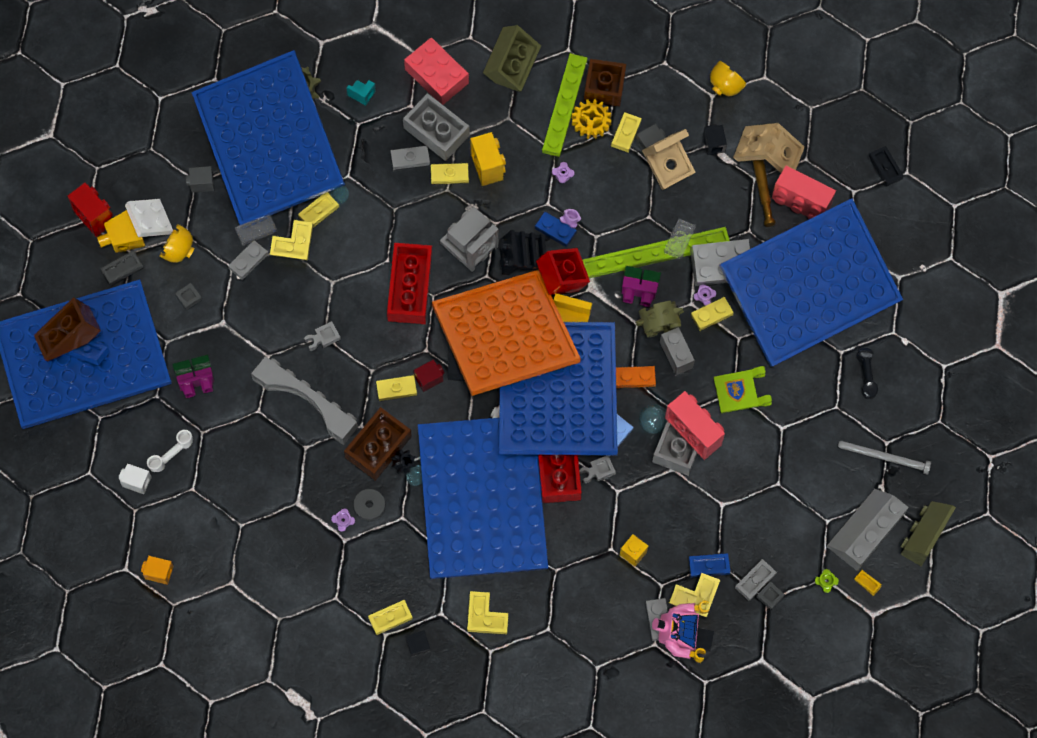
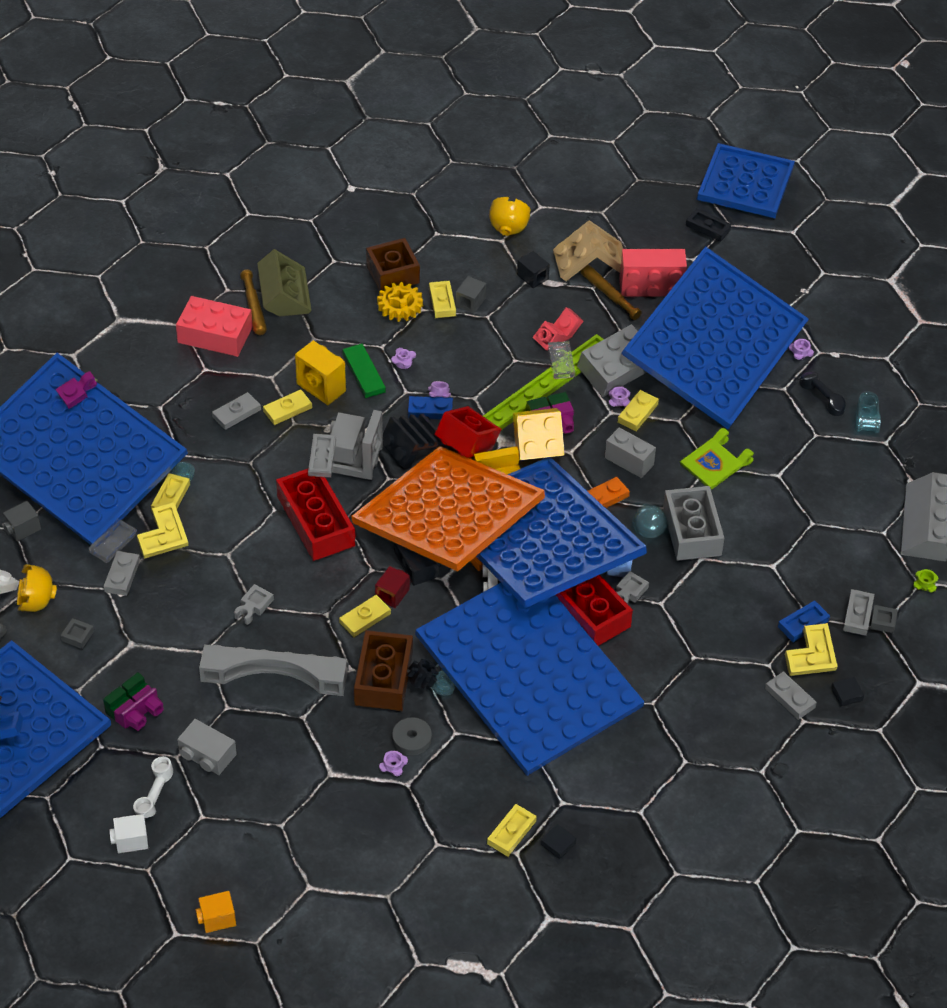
camera: 30 degrees left, 20 degrees down
teal panel [346,80,376,106] -> none
light grey brick [403,93,470,161] -> none
light yellow plate [467,591,508,634] -> none
lime plate [542,53,587,157] -> none
yellow brick [620,534,648,567] -> none
olive brick [635,301,684,338] -> none
tan bracket [642,129,696,190] -> none
torso [652,600,709,663] -> none
coral brick [665,391,725,460] -> none
light grey bar [838,441,931,475] -> none
none -> magenta plate [55,371,97,409]
none -> light grey brick [177,719,237,775]
none -> pearl gold piece [240,270,267,335]
none -> light grey plate [308,434,336,478]
none -> green tile [342,343,386,398]
none -> yellow brick [513,408,564,460]
none -> coral slope [532,307,584,351]
none -> blue plate [697,143,795,218]
none -> lavender plate [789,339,814,360]
none -> clear light blue piece [856,391,881,433]

